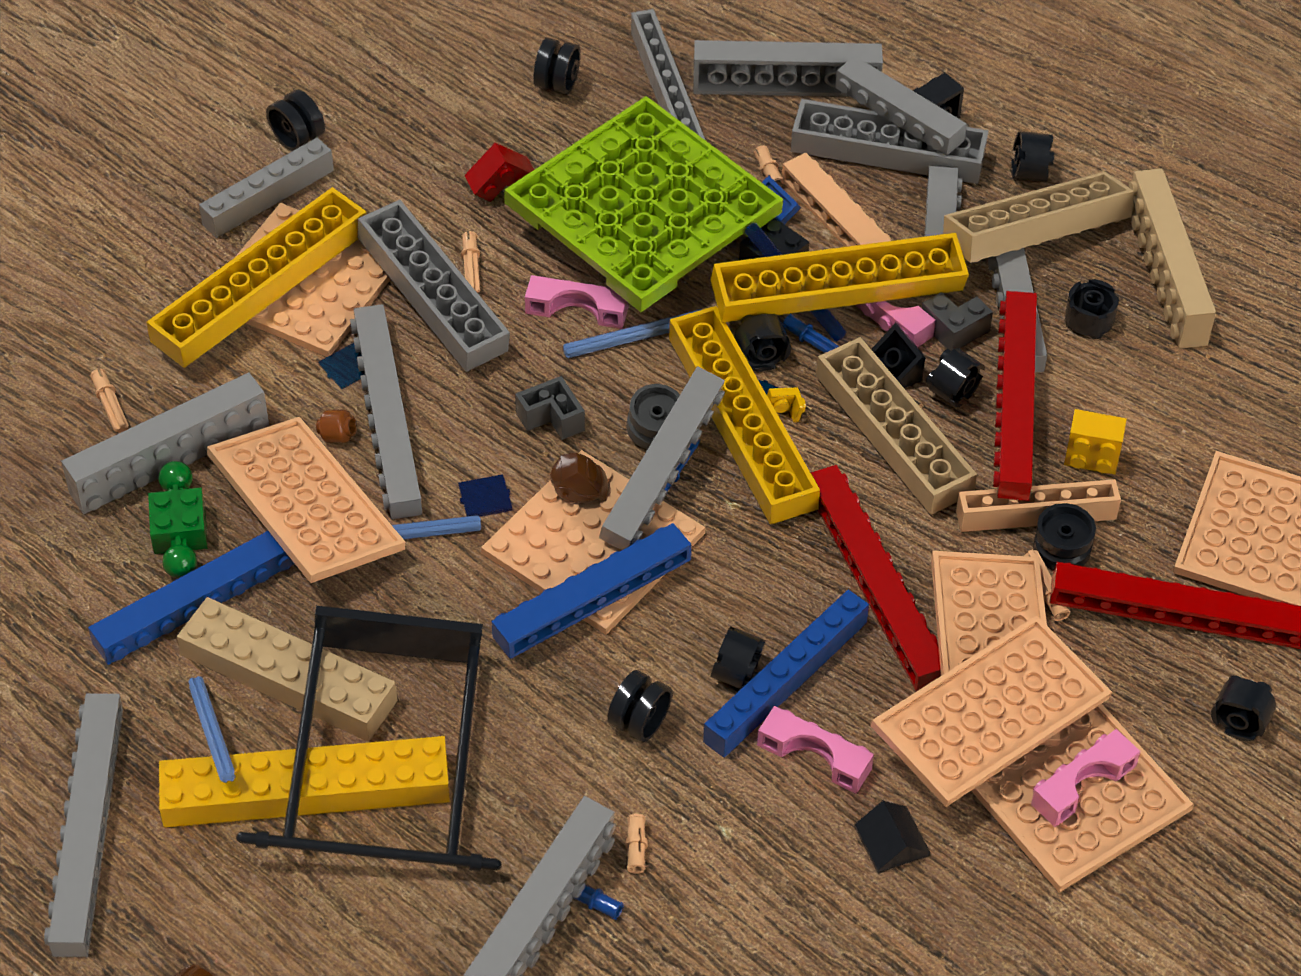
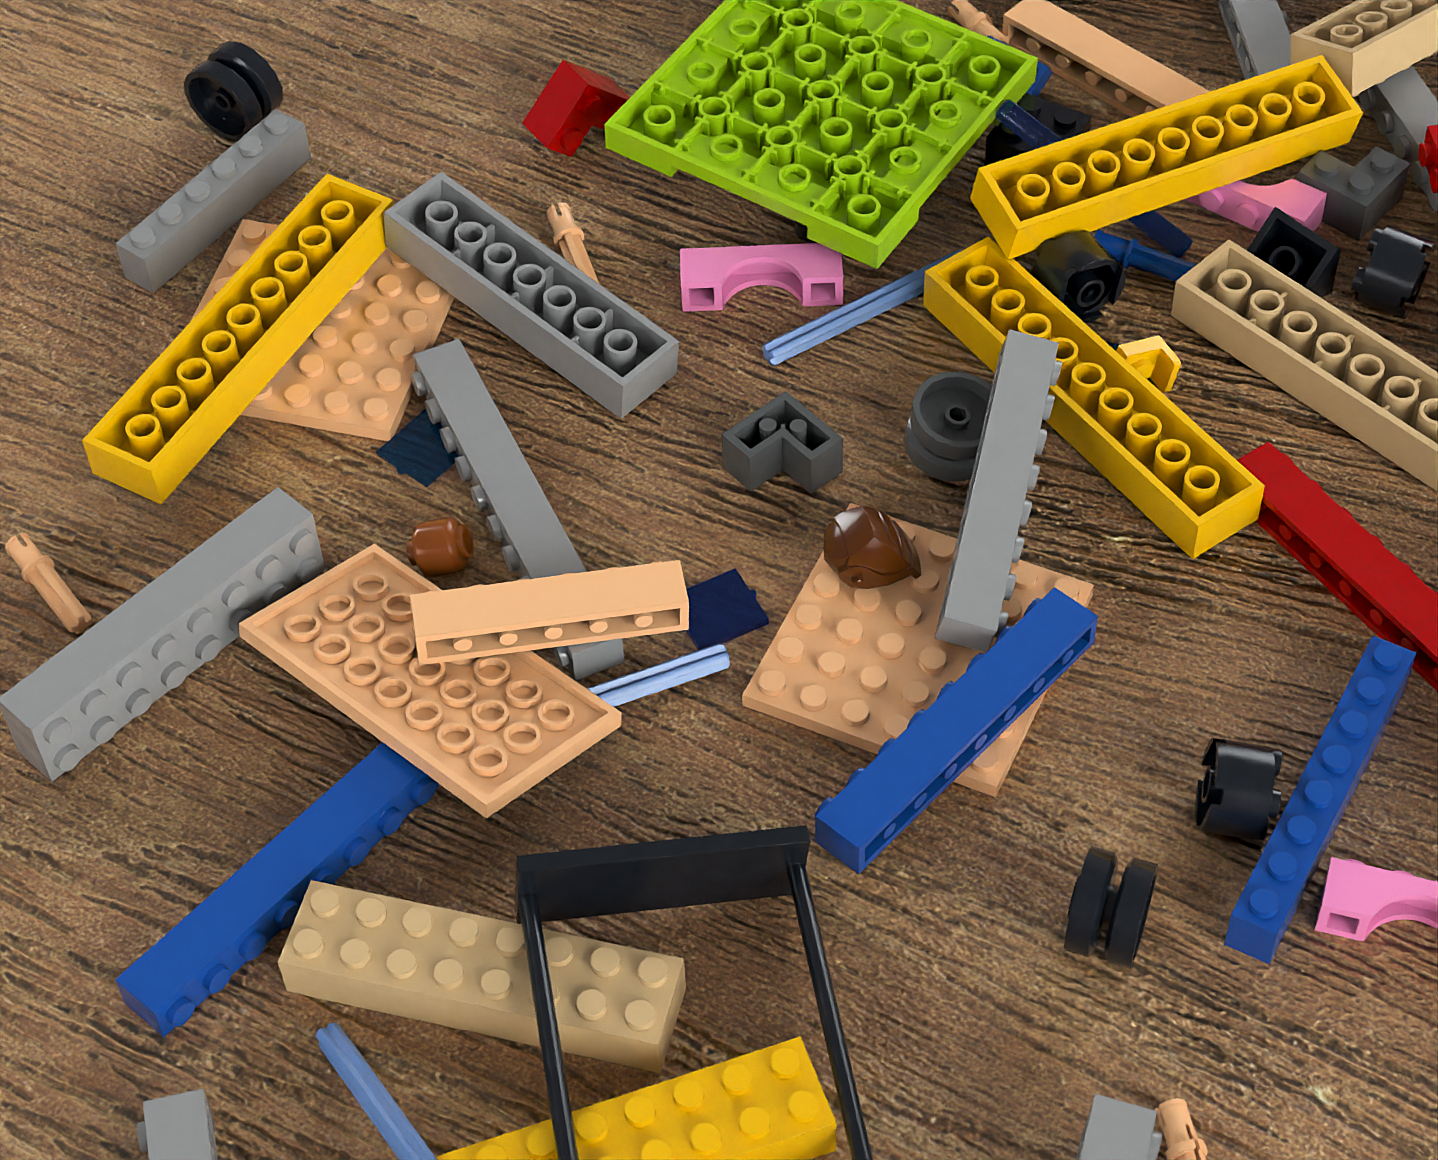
camera: 10 degrees left, 0 degrees up
green brick [148,461,208,579] -> none
none -> light nougat brick [410,560,689,665]

